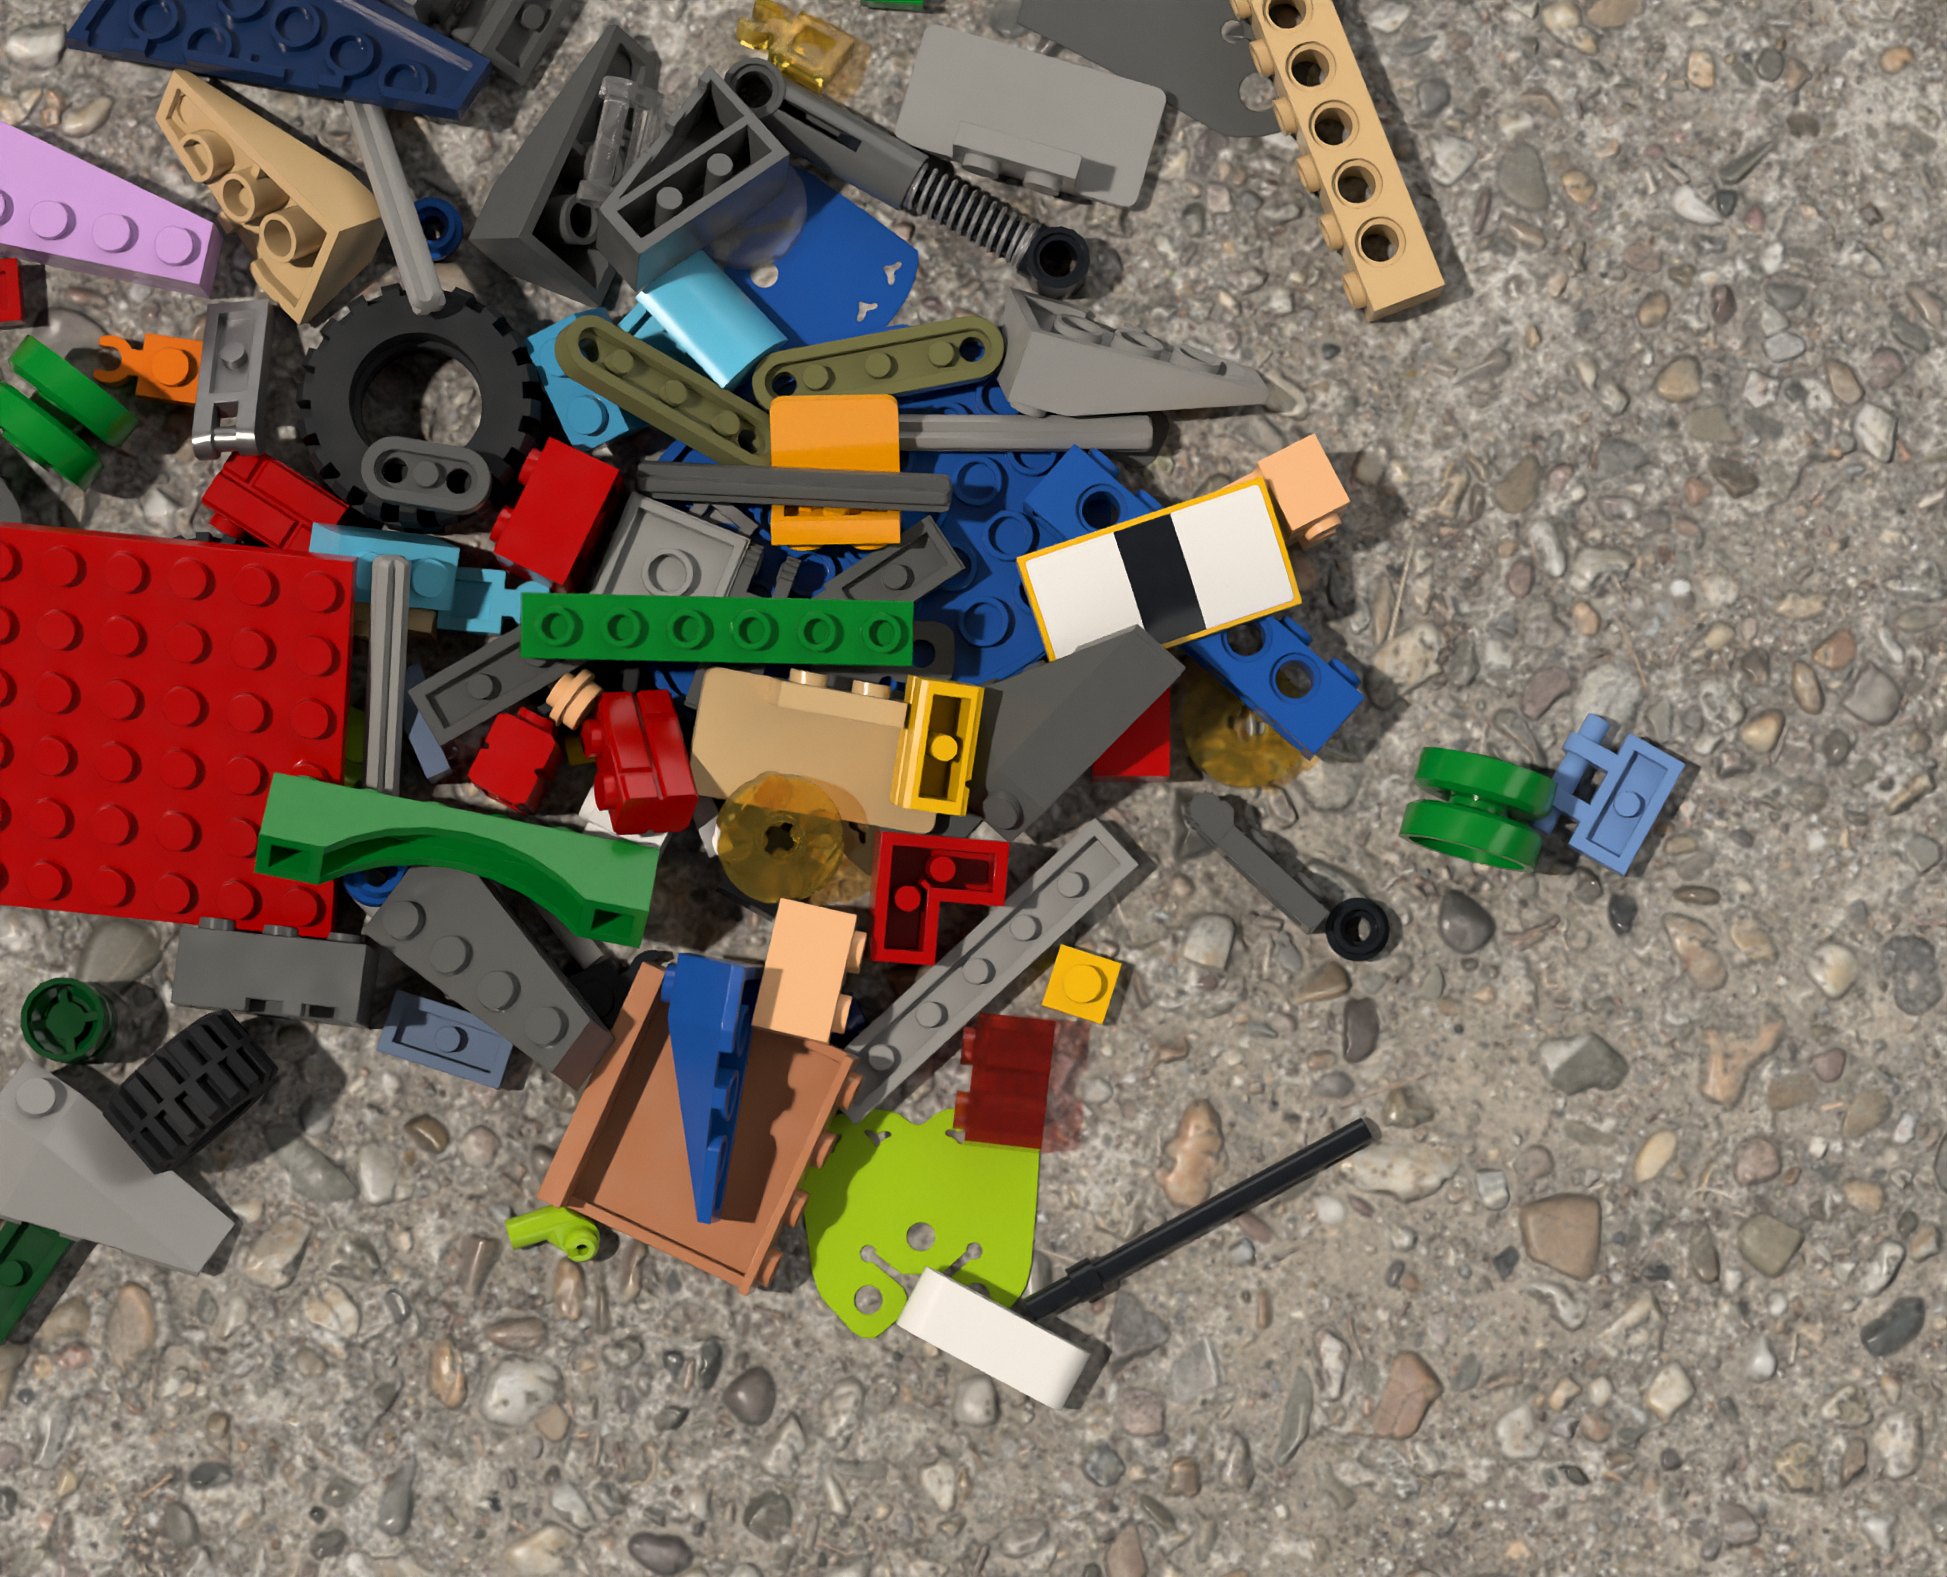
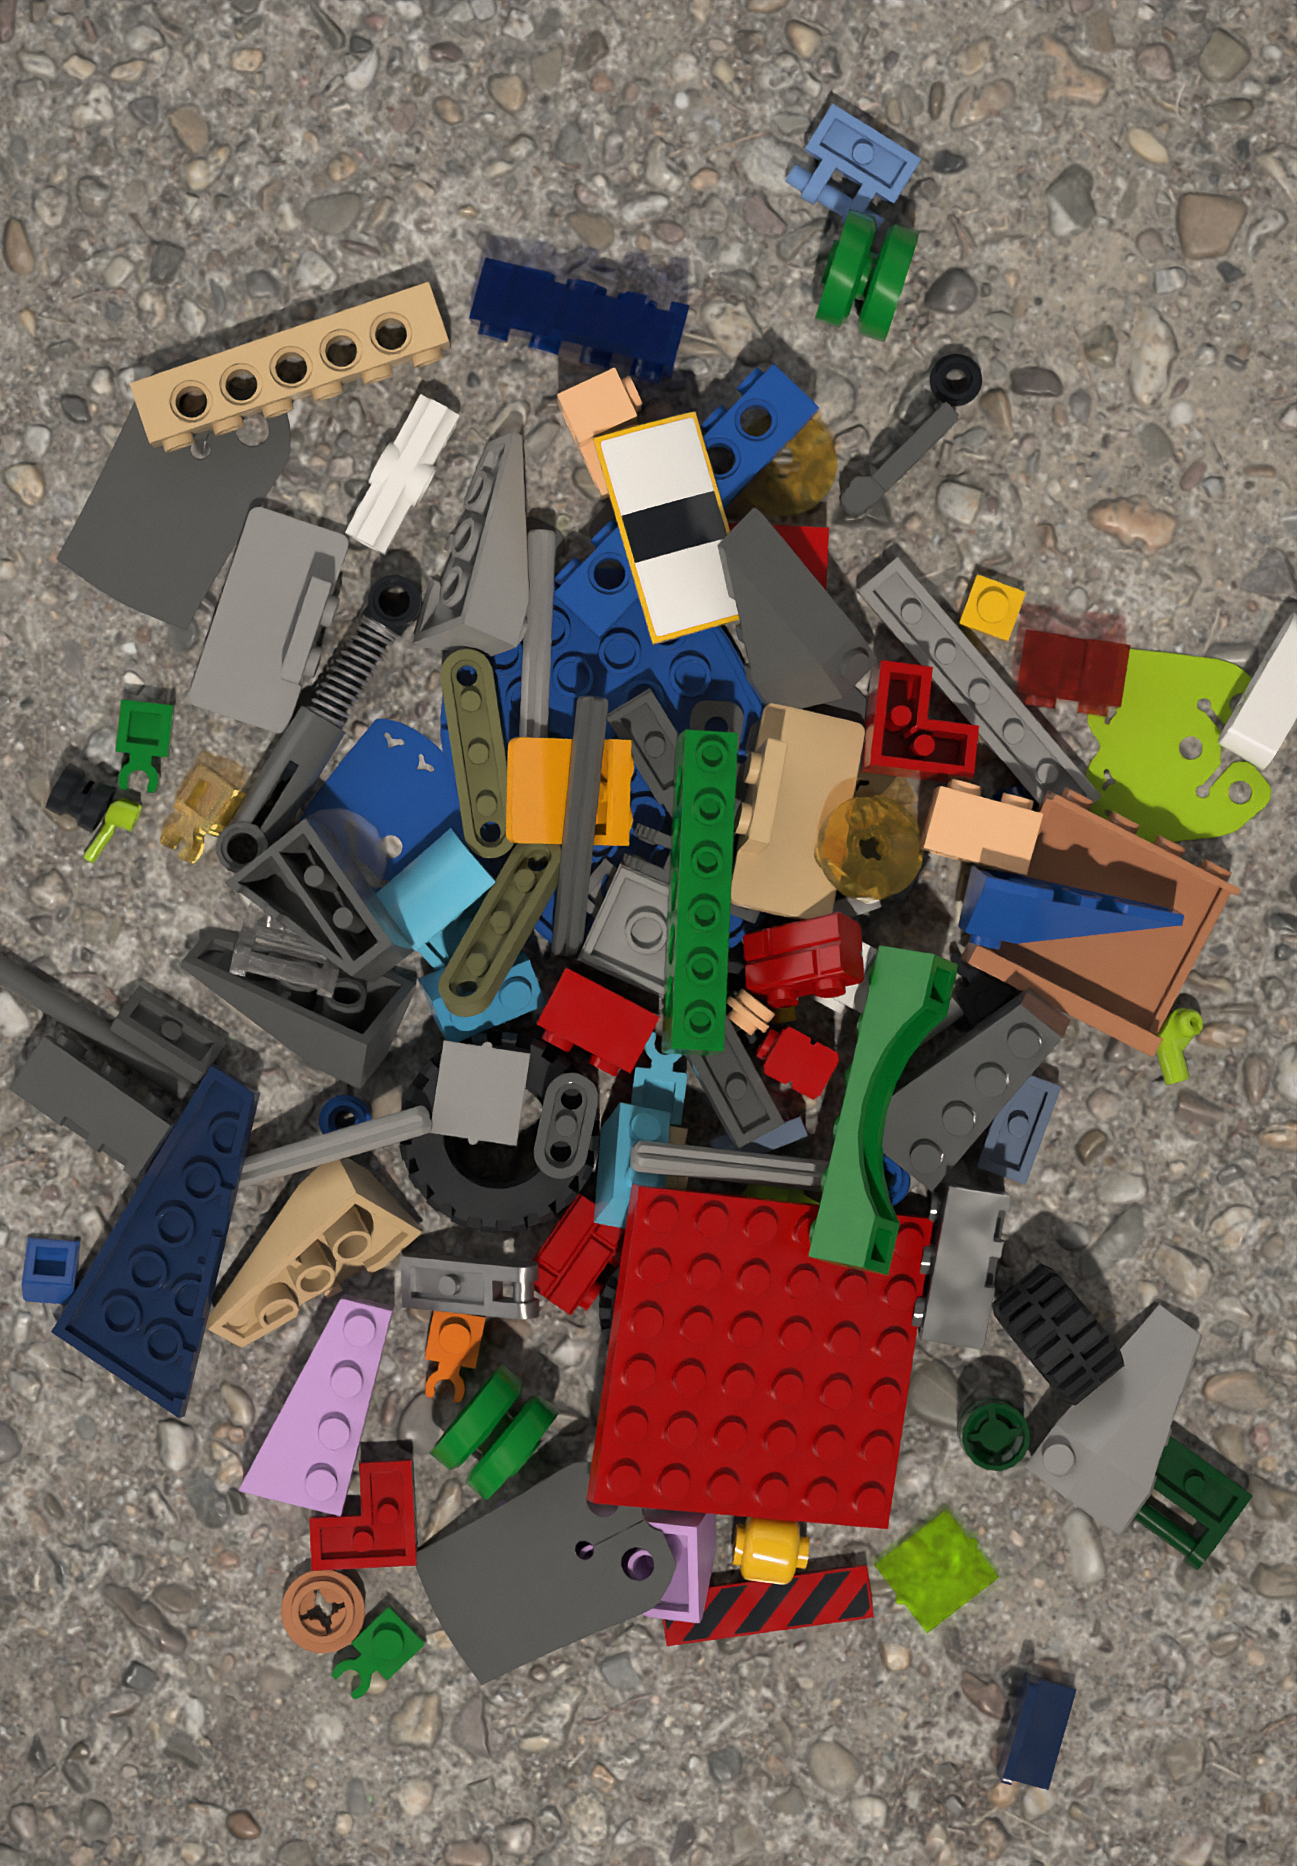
camera: 85 degrees left, 5 degrees up
yellow brick [889,675,985,816] -> none
black bar [1022,1117,1373,1322] -> none
none -> white piece [345,394,460,555]
none -> light grey piece [430,1040,531,1146]
none -> clear blue wedge [469,257,690,384]

